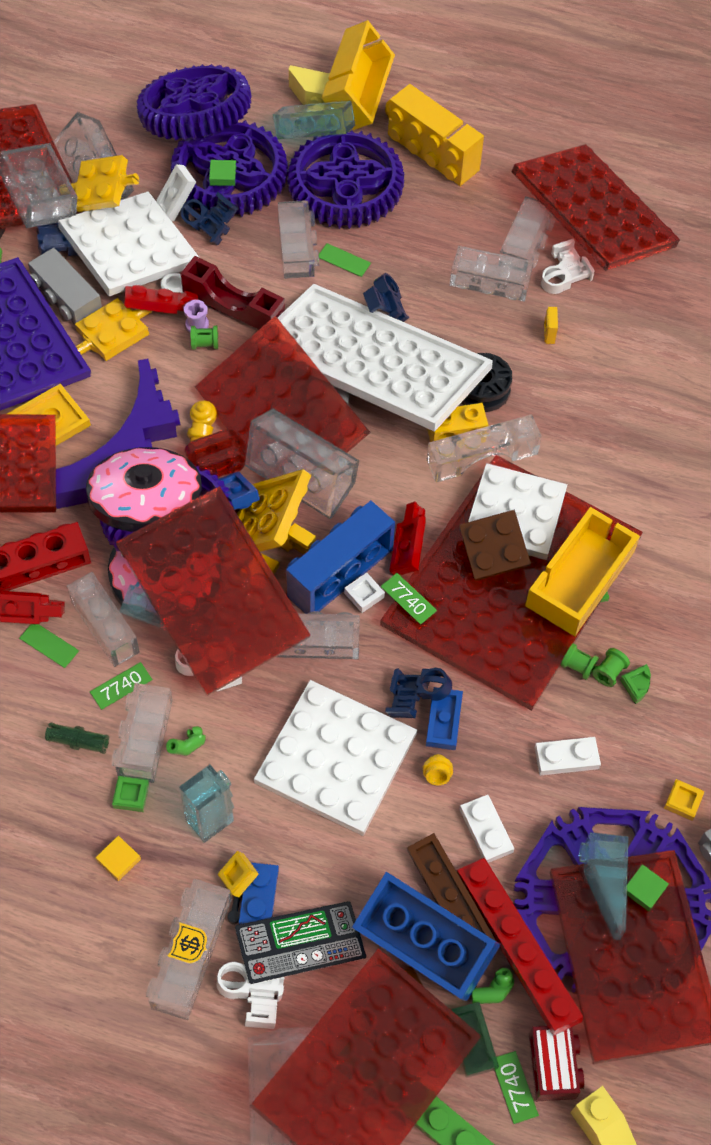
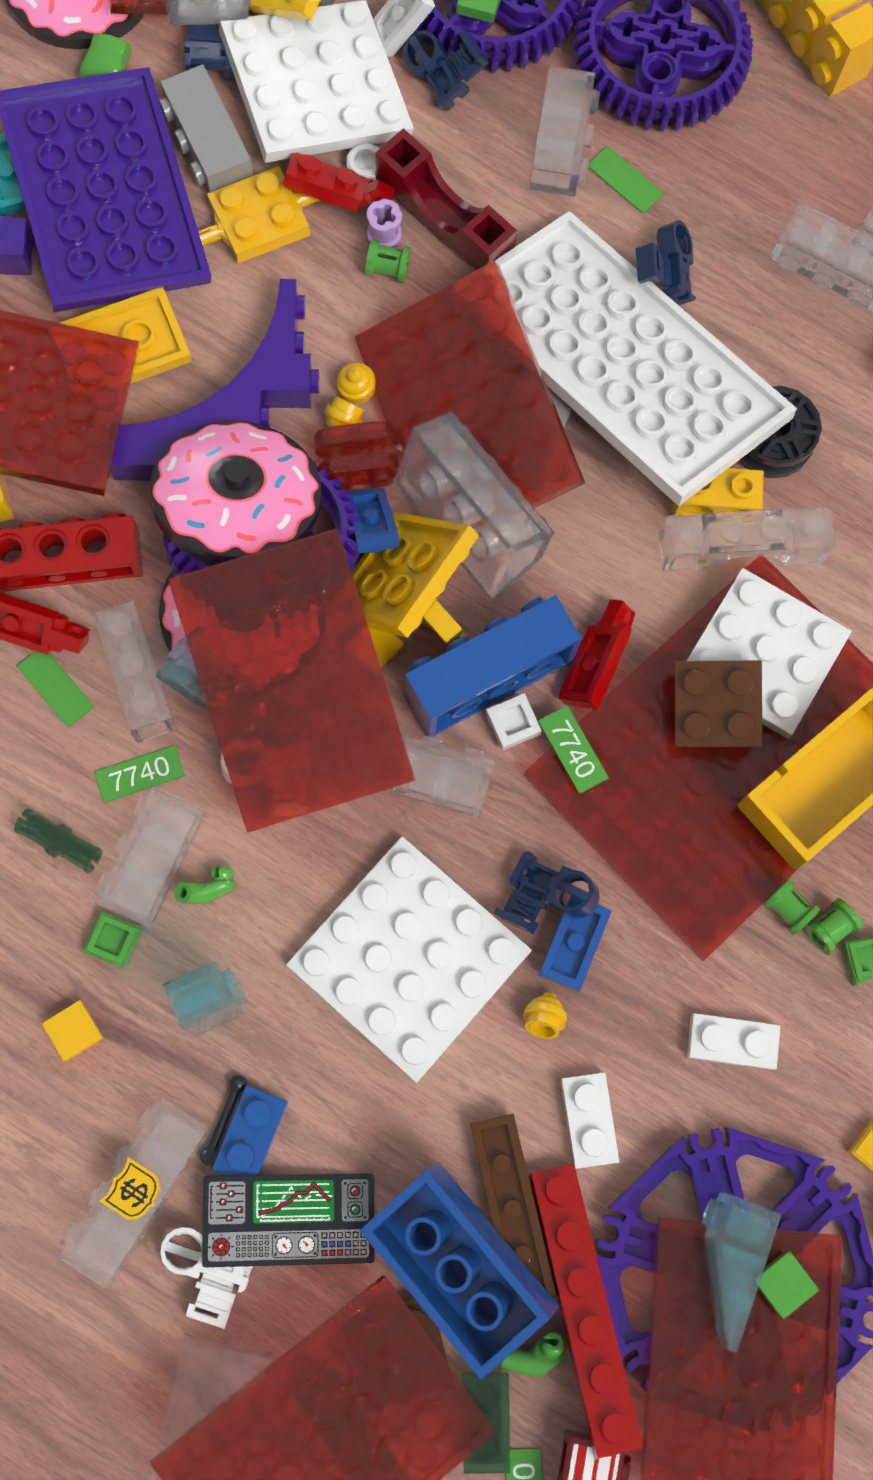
camera: 10 degrees right, 15 degrees up
yellow tile [217,851,259,897] -> none

